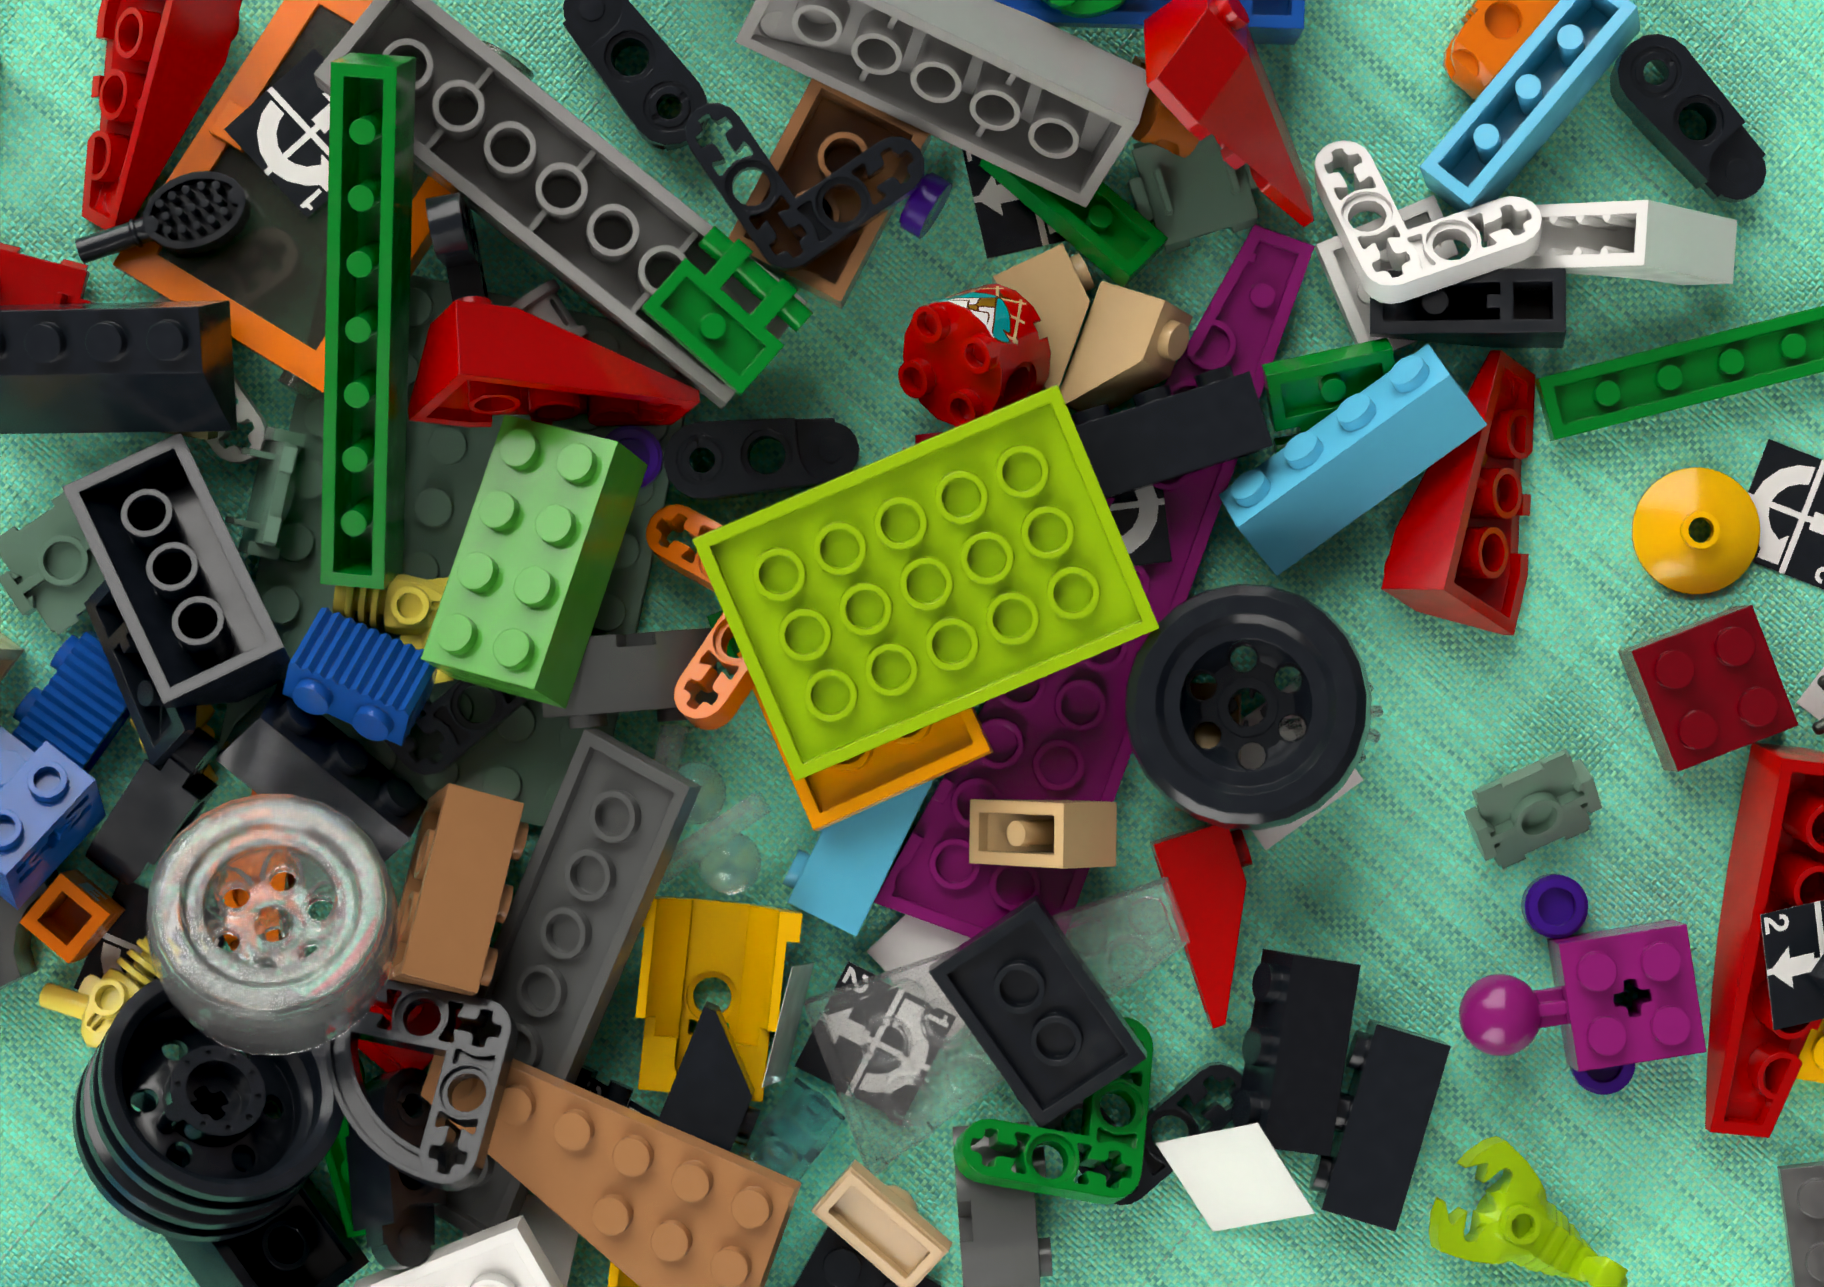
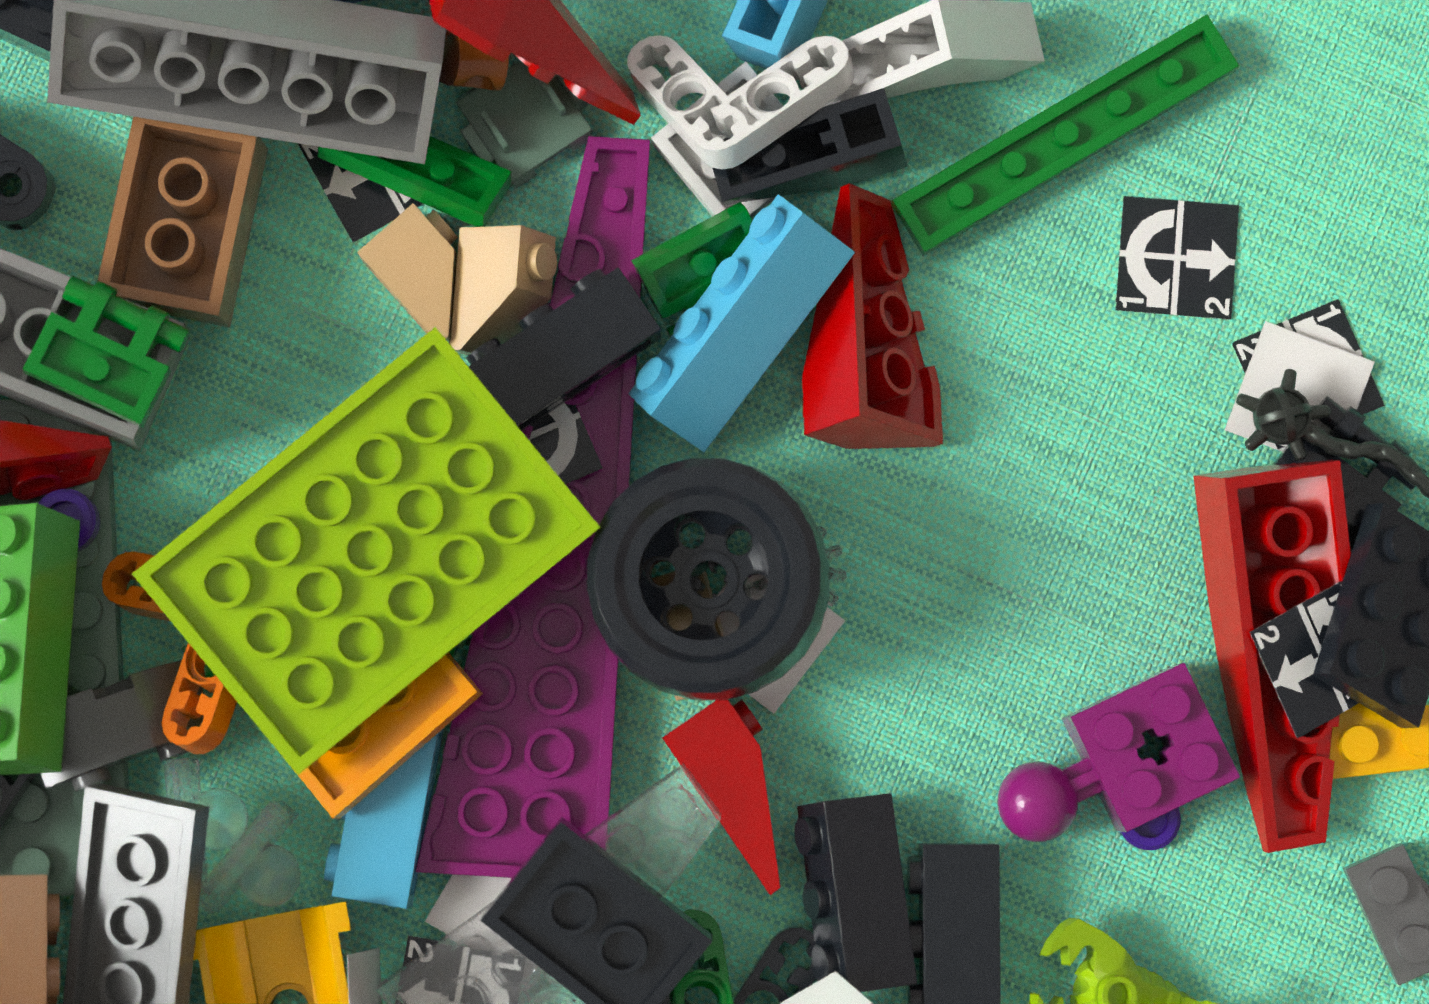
camera: 15 degrees left, 5 degrees down
black piece [664,418,860,501] -> none
black beam [685,103,924,272] -> none
red brick [898,283,1051,427] -> none
dark purple tile [899,172,952,239] -> none
tan slope [969,799,1117,869] -> none
sand green piece [1464,748,1602,869] -> none
dark purple tile [1521,874,1588,938] -> none
dark red brick [1618,605,1798,772] -> none
yellow dish [1632,467,1760,594] -> none

